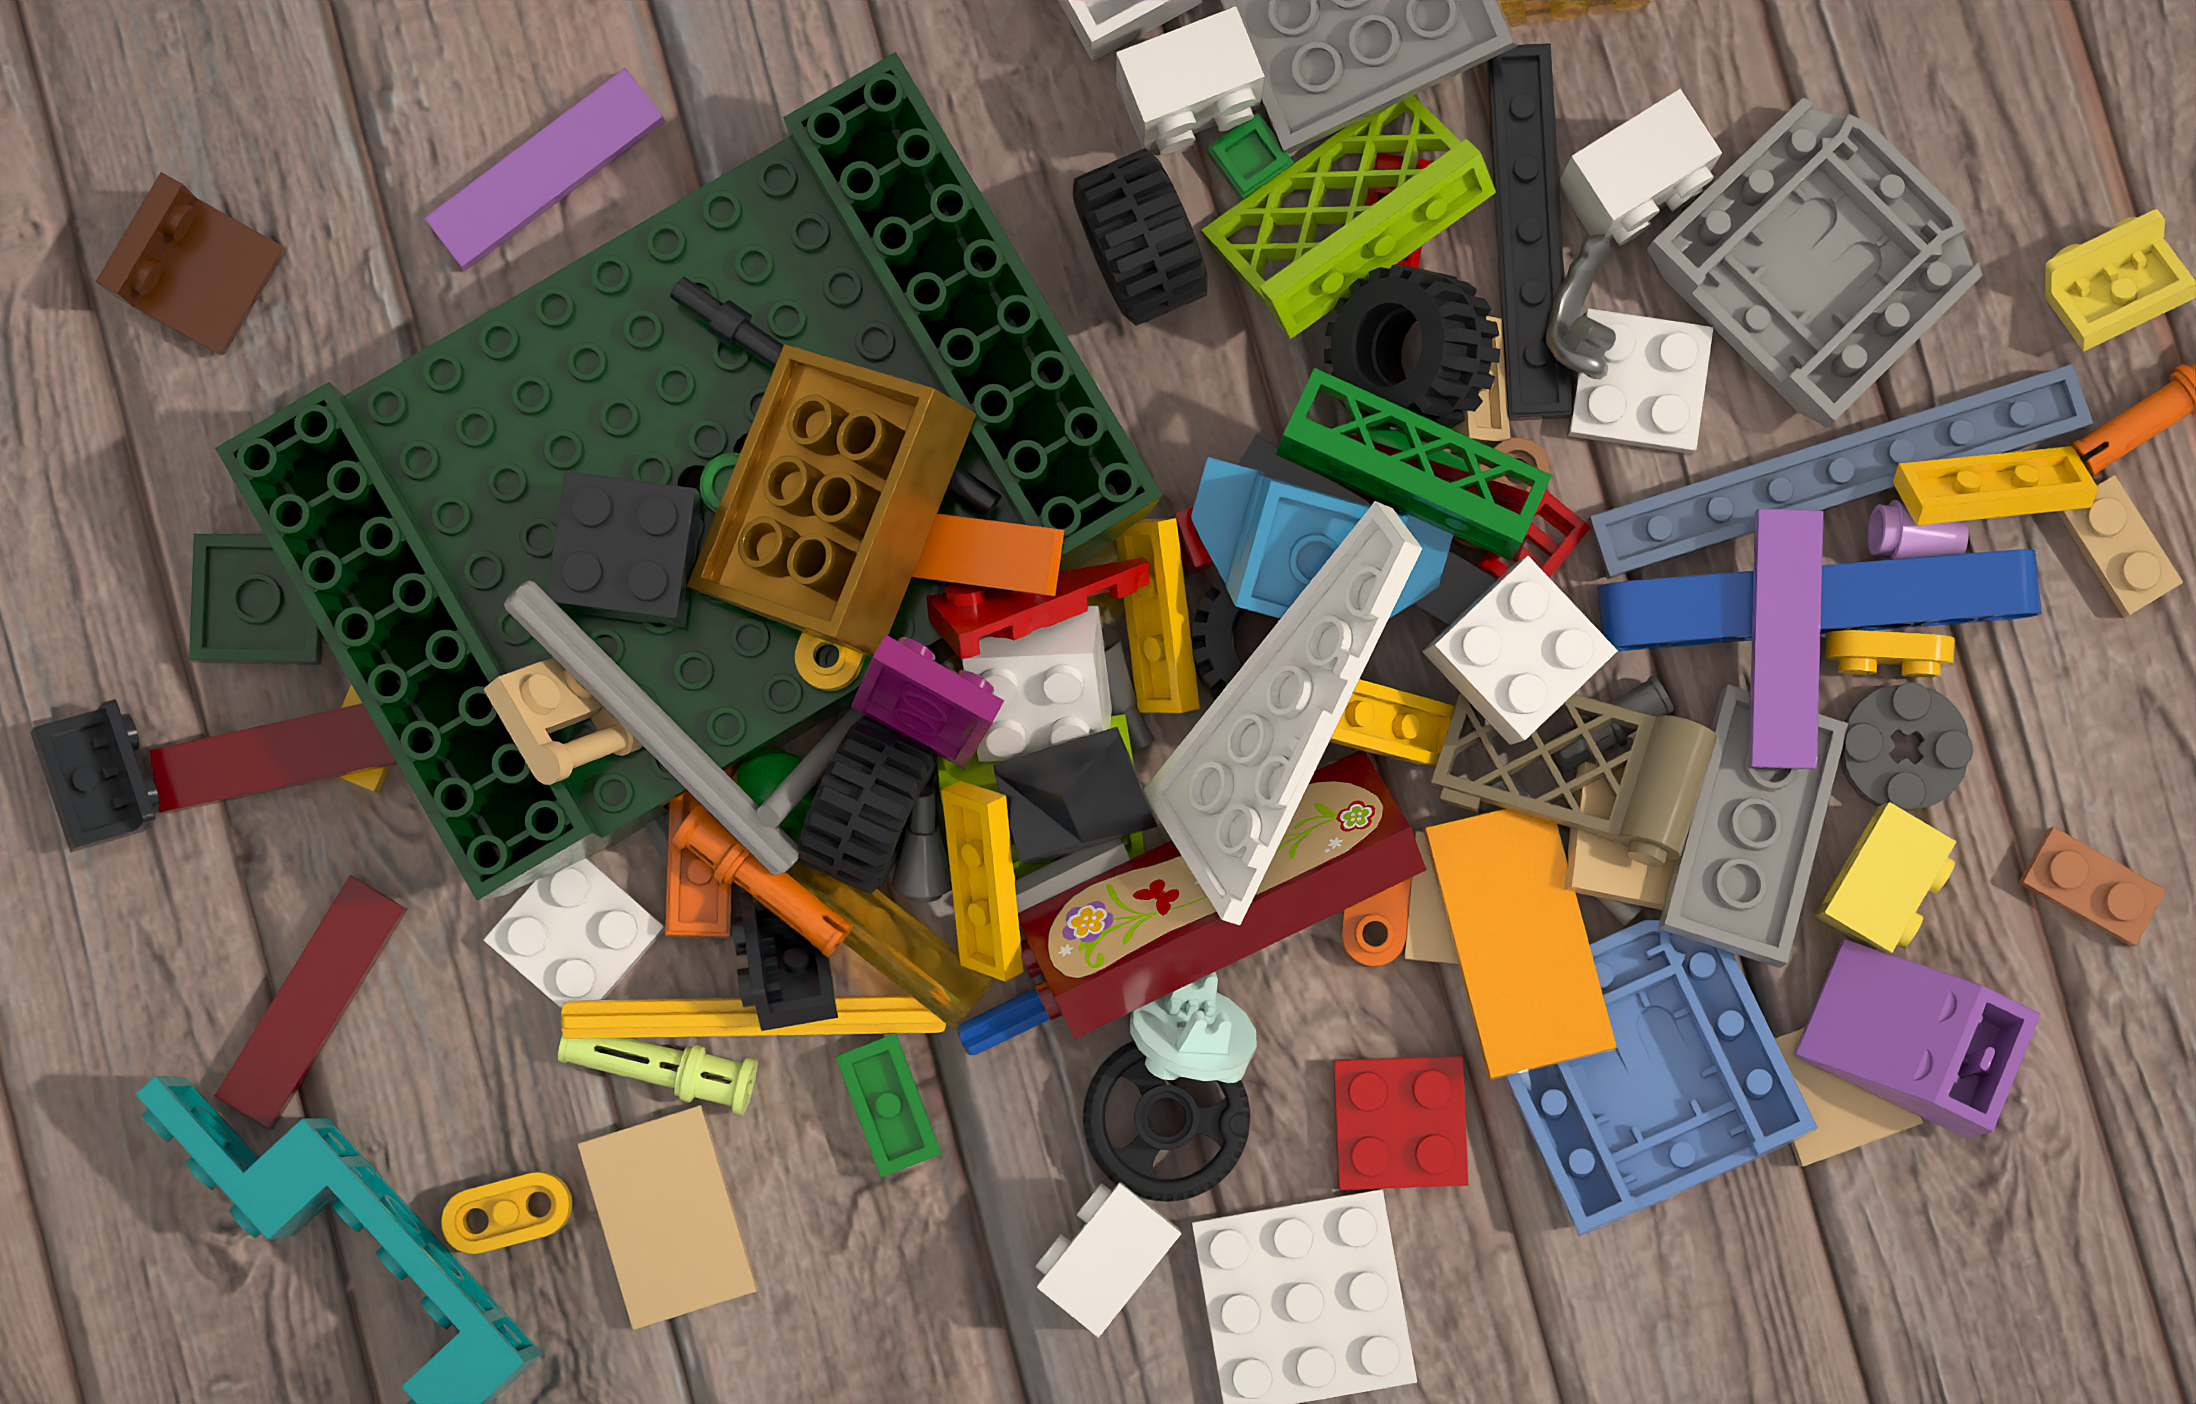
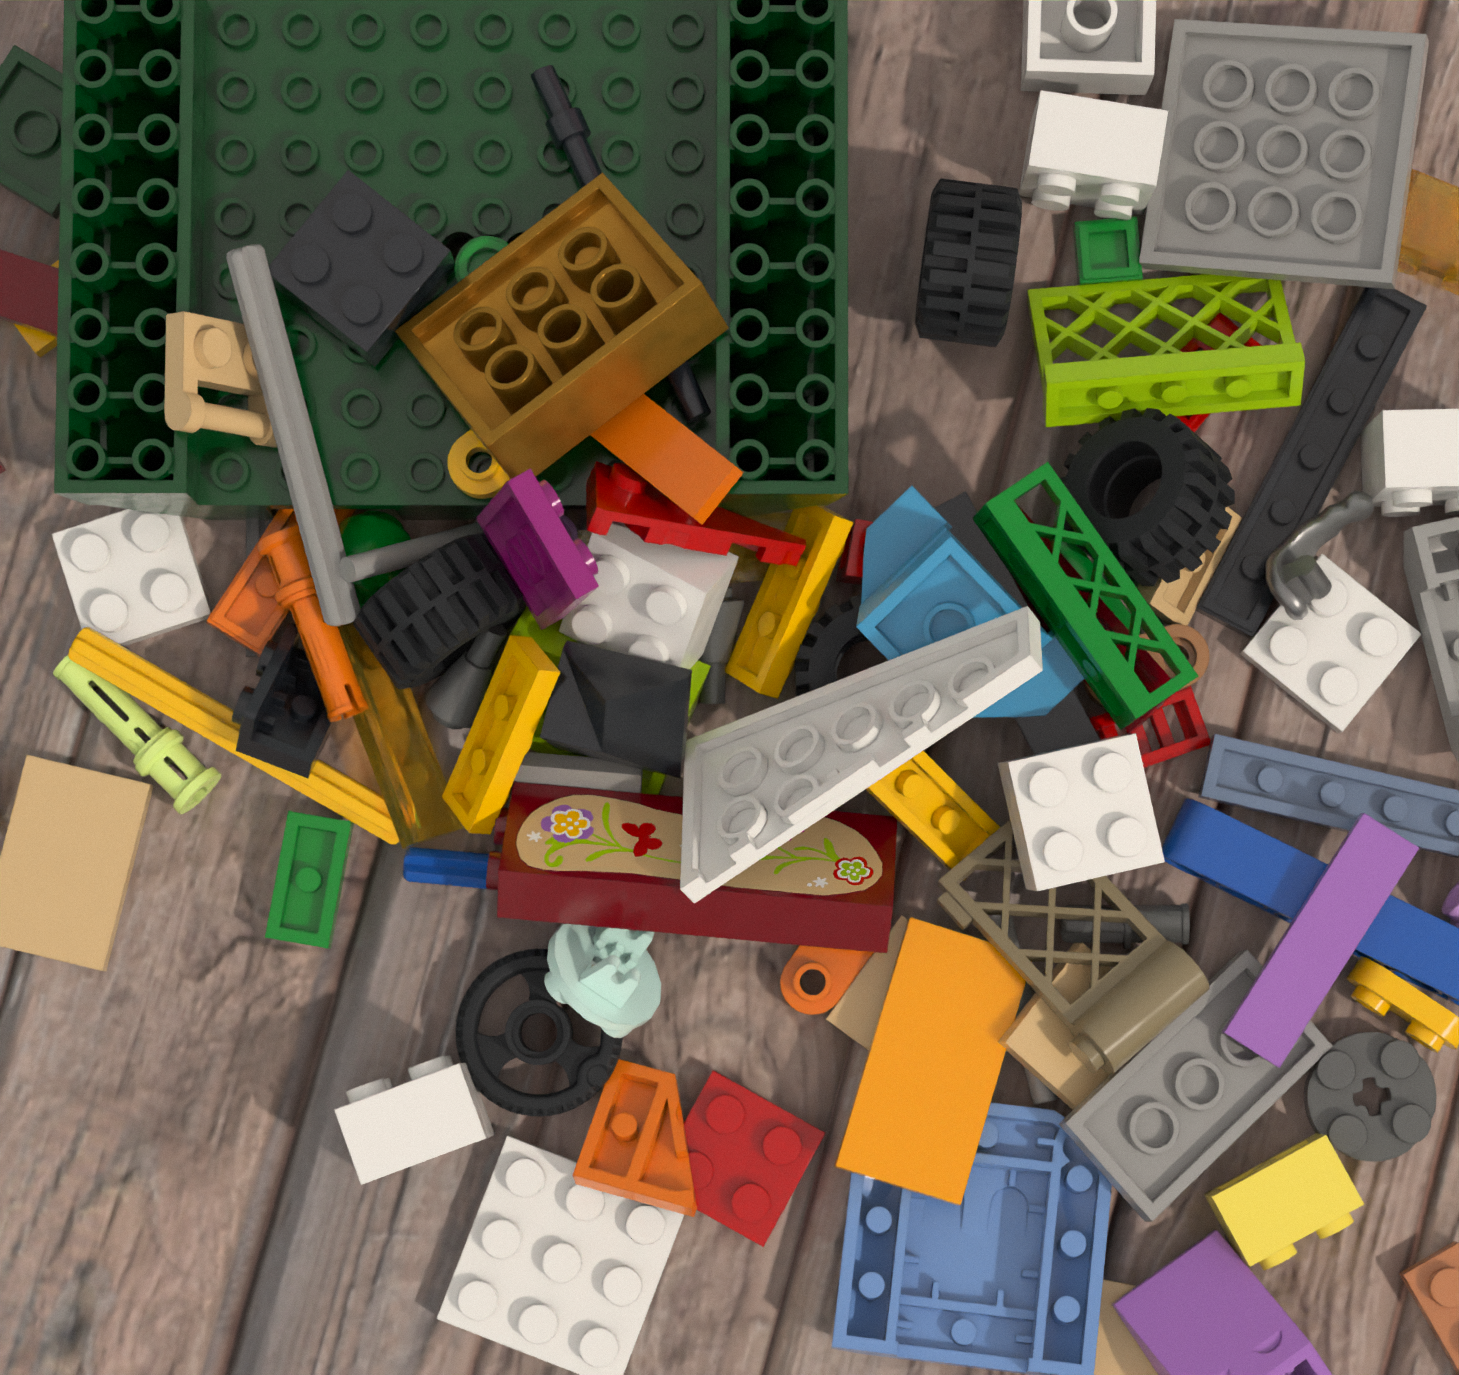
camera: 30 degrees right, 0 degrees up
none -> orange wing [573,1059,697,1217]

